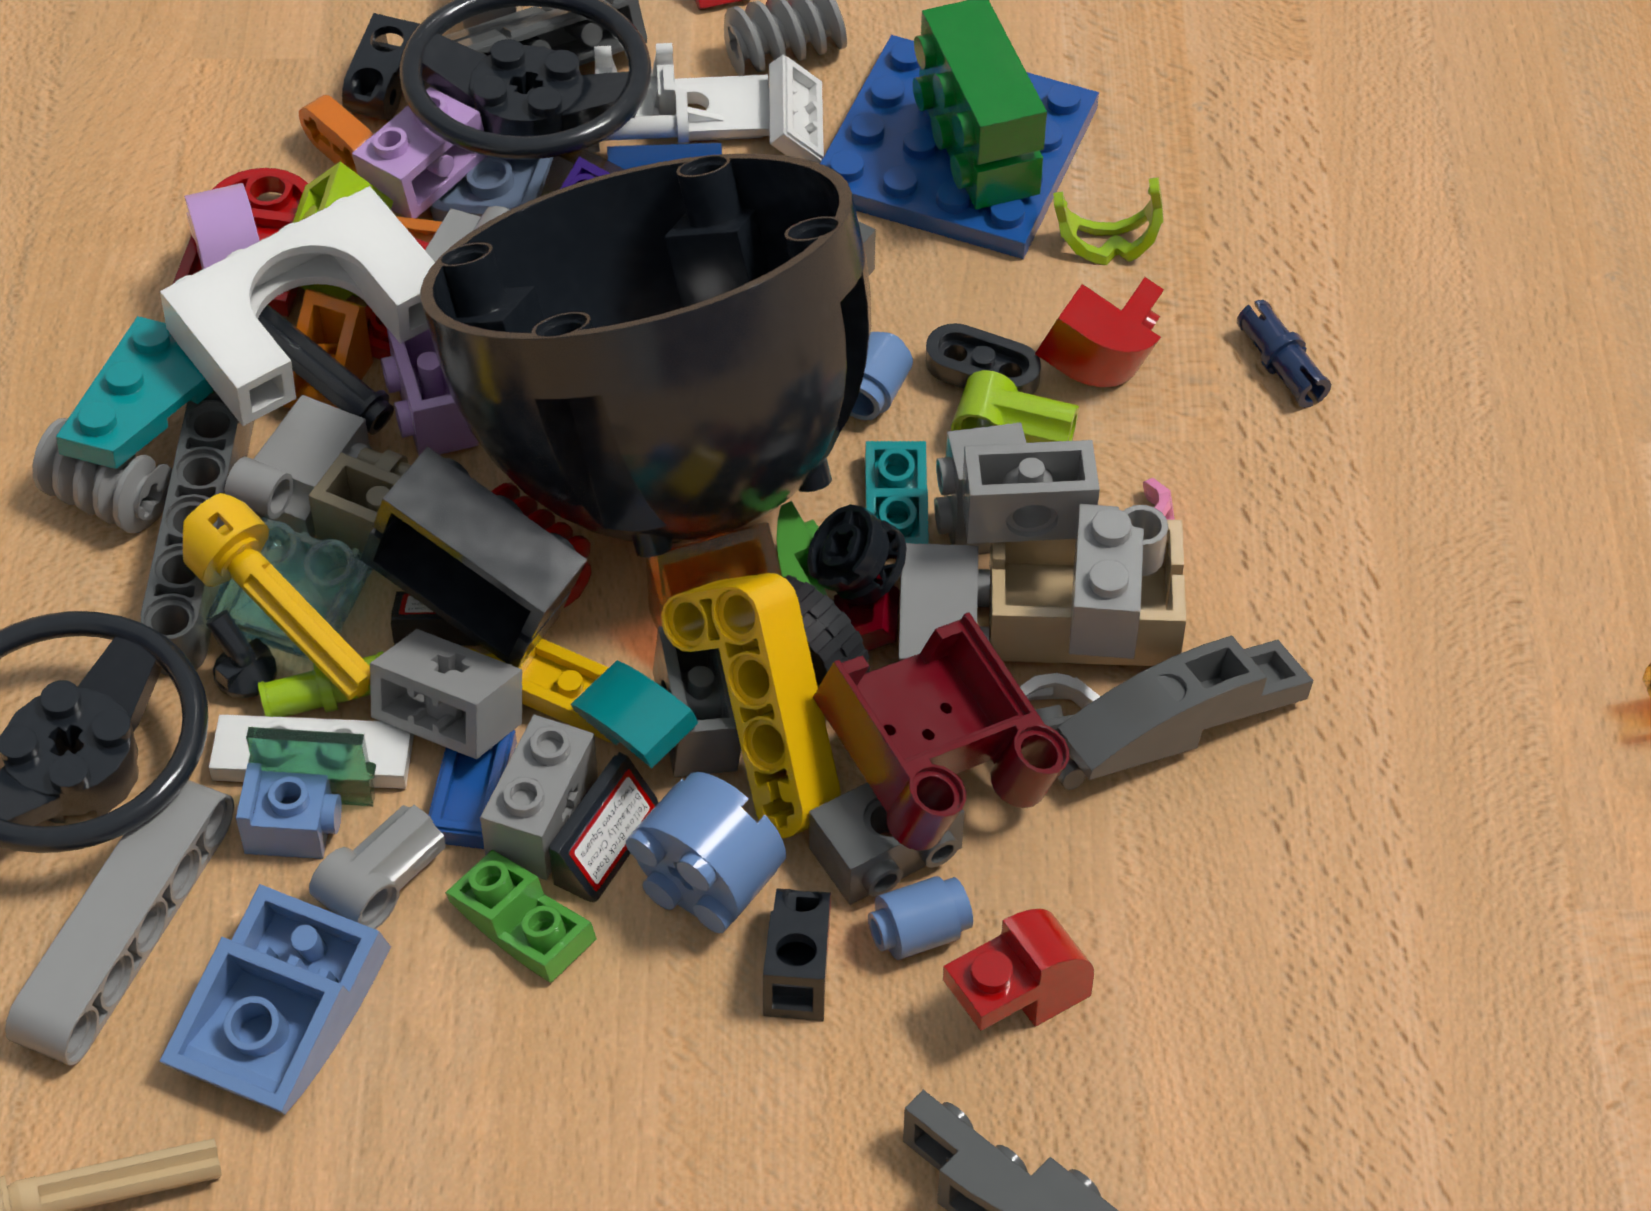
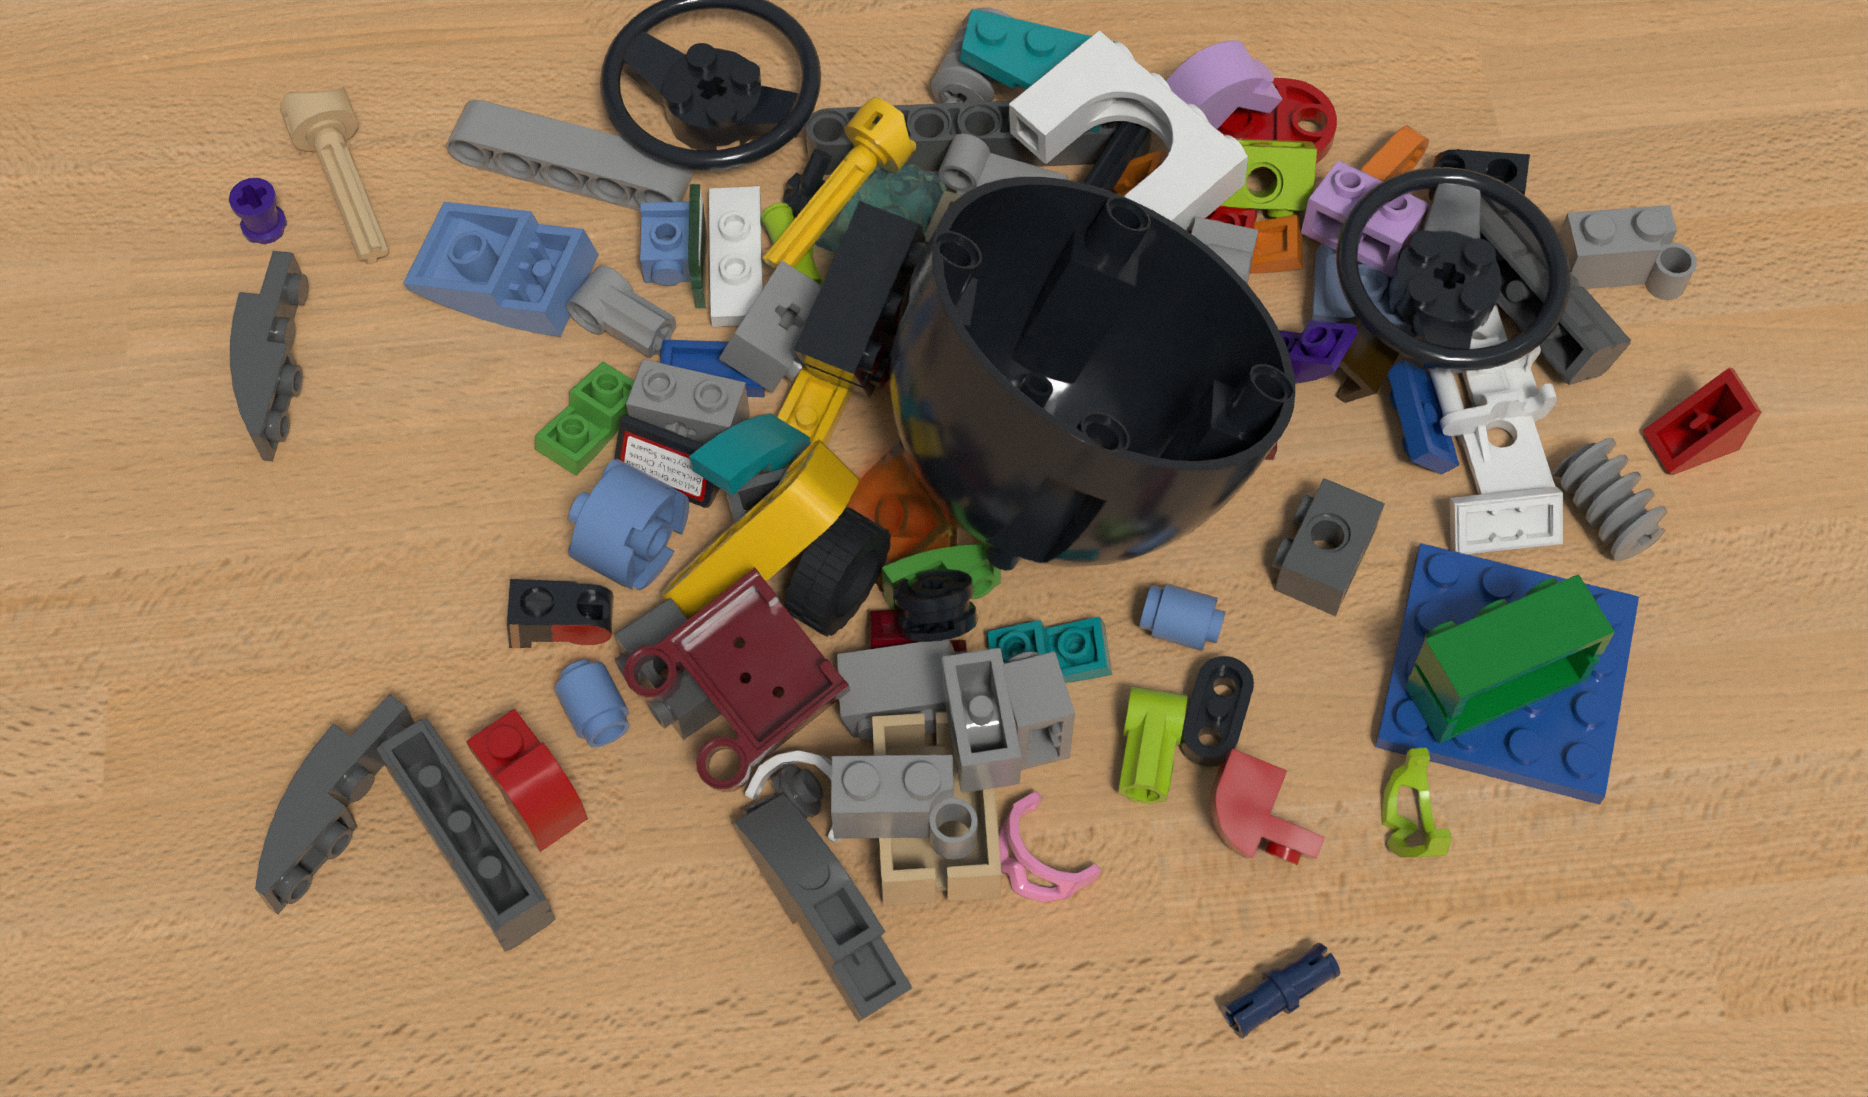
camera: 85 degrees right, 10 degrees up
none -> dark grey brick [376,718,555,952]

